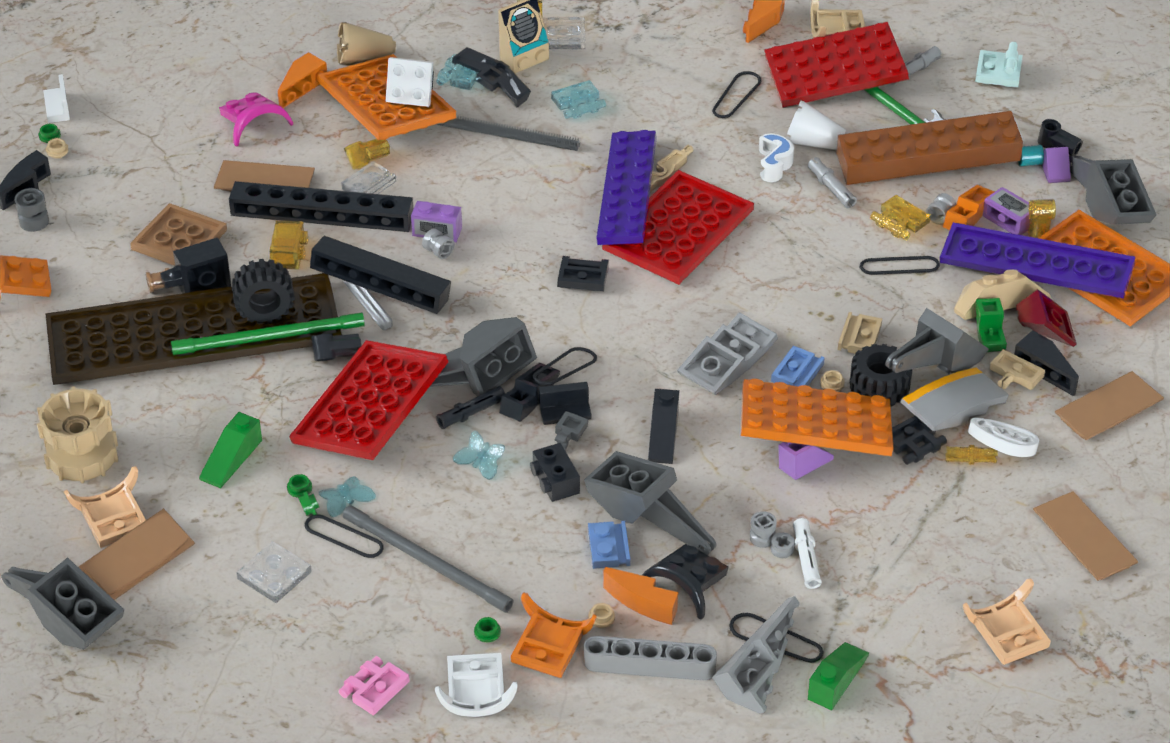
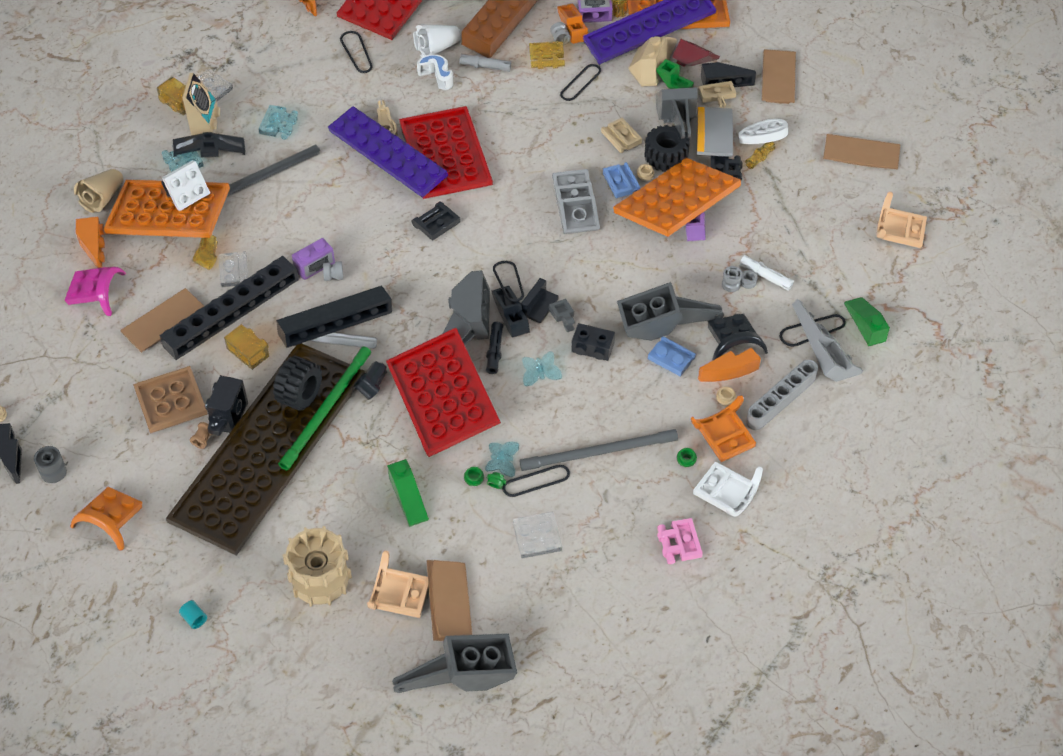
camera: 50 degrees left, 10 degrees up
black slope [648,389,680,464] -> none

